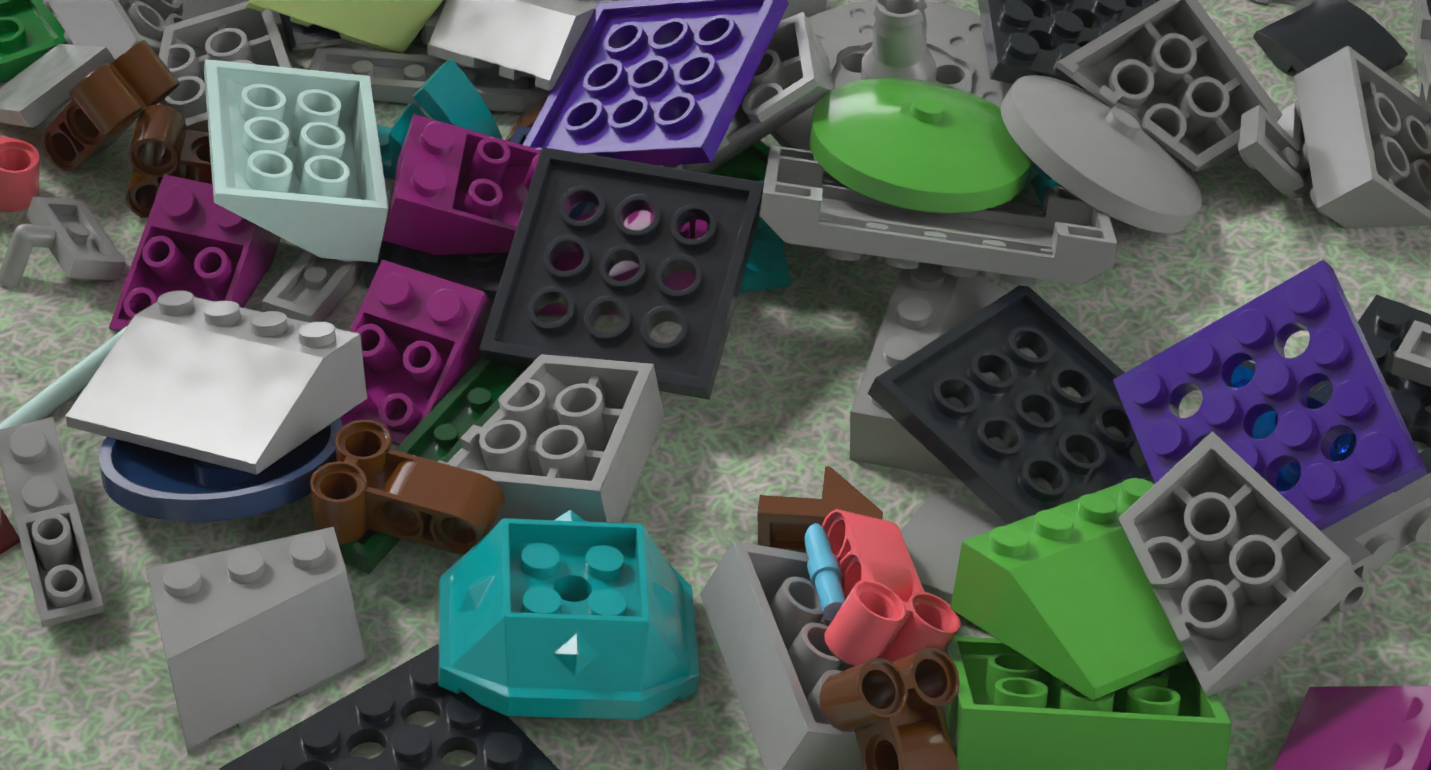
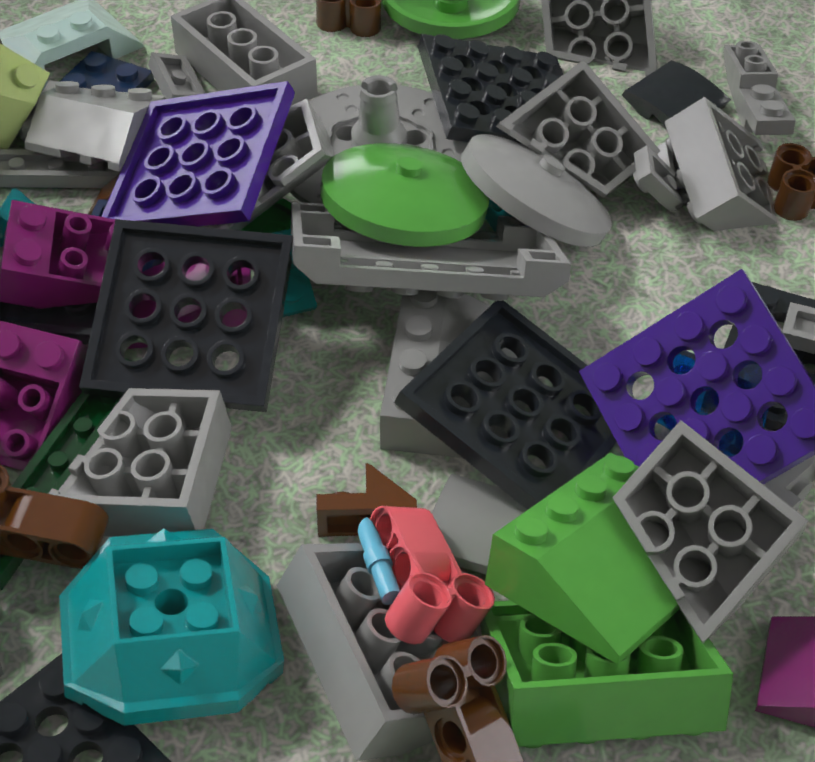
camera: 10 degrees left, 5 degrees up
teal slope [412,58,503,139] -> none

